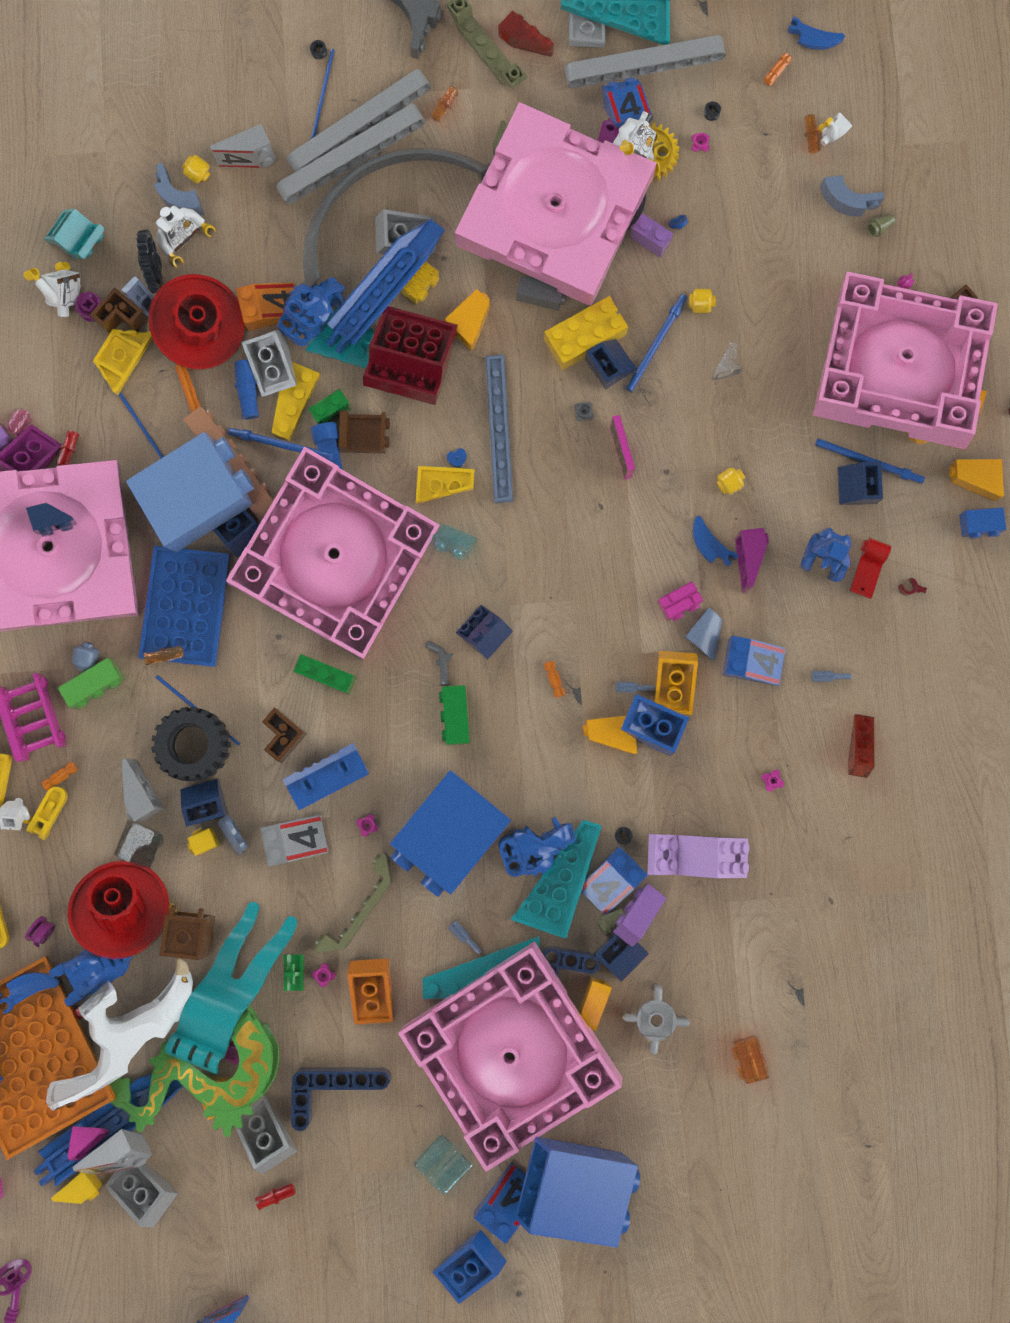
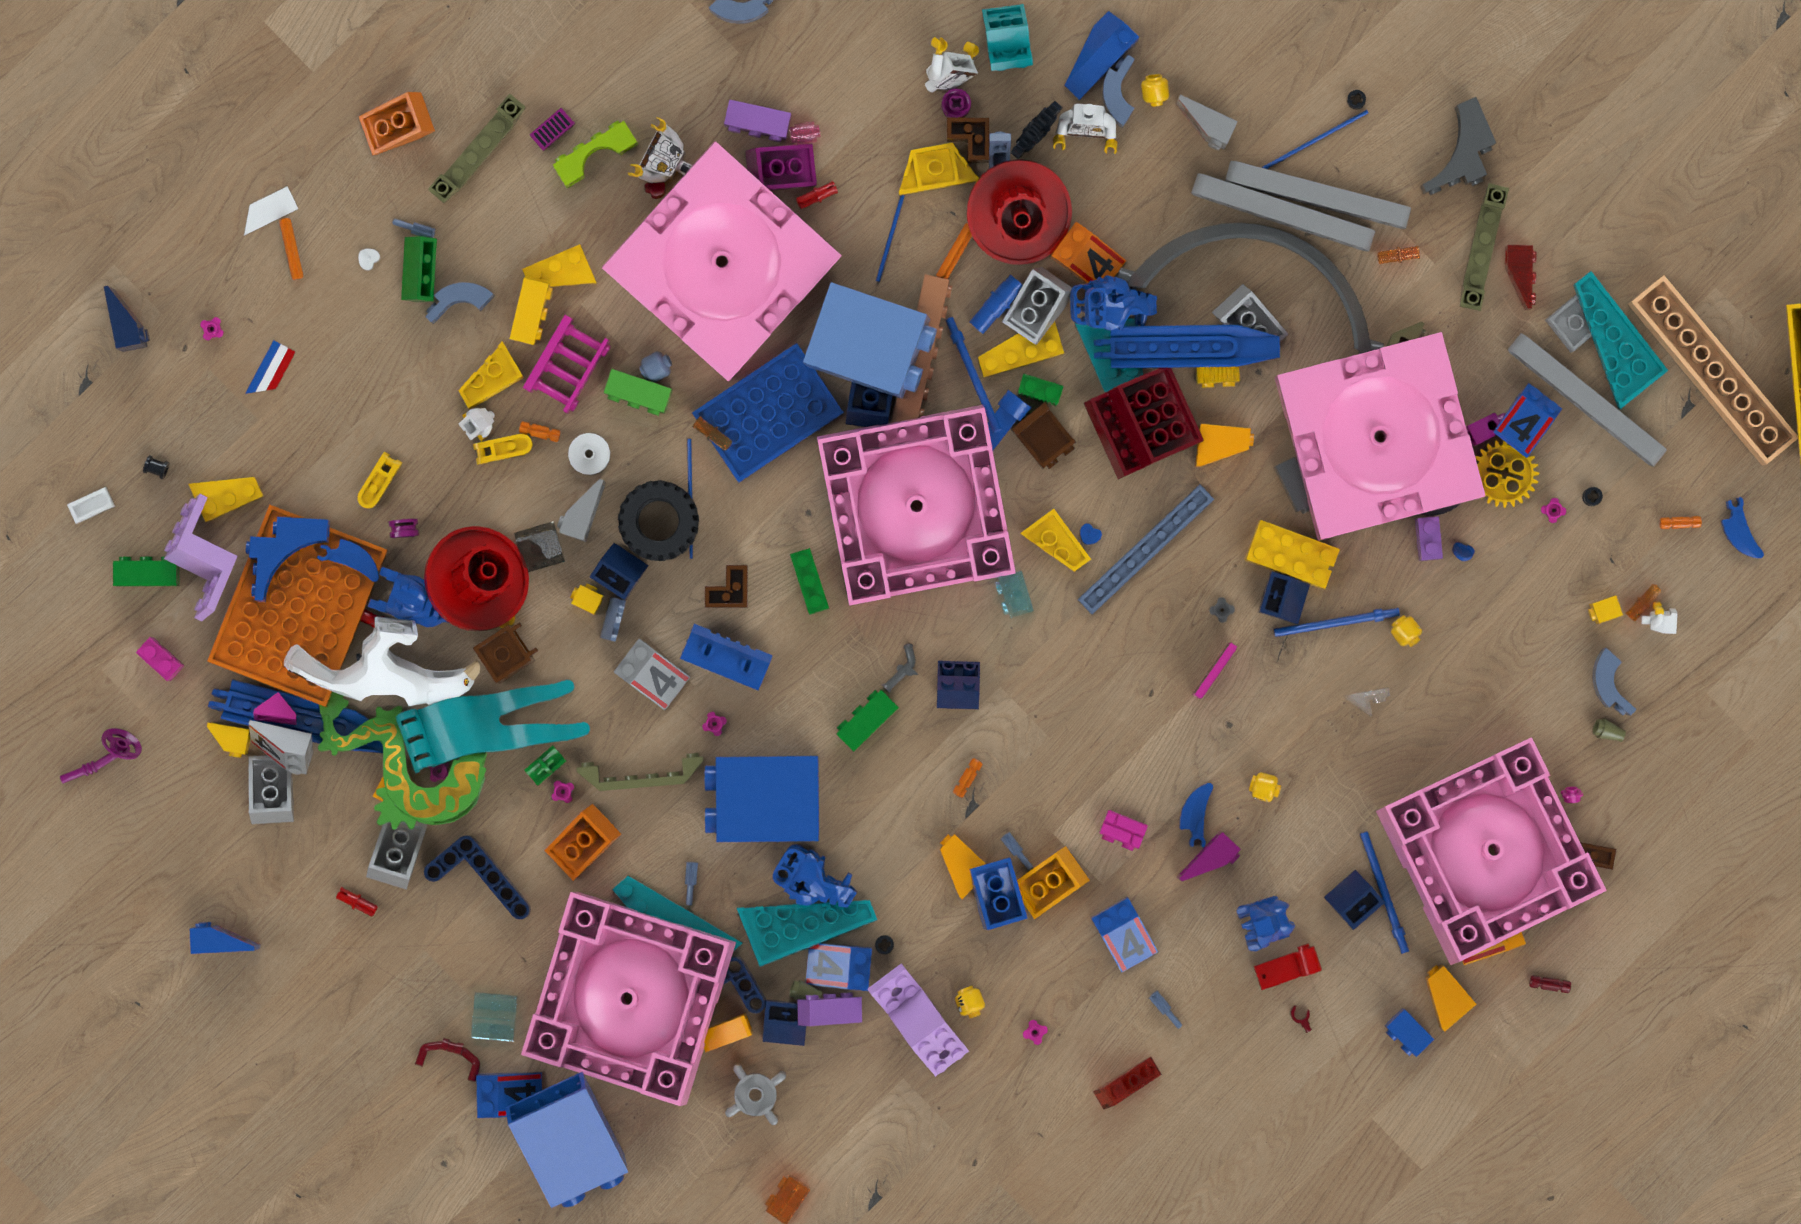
camera: 50 degrees right, 5 degrees up
dark blue slope [26,503,77,537] -> none
blue slope [433,1229,507,1304] -> none
white torso [613,111,660,174] -> none
sand blue slope [684,607,722,661] -> none
none -> dark red piece [415,1038,480,1082]
none -> white plate [568,433,611,475]
none -> yellow head [955,986,985,1019]
none -> blue wedge [1064,11,1139,100]
none -> yellow brick [1588,595,1623,624]

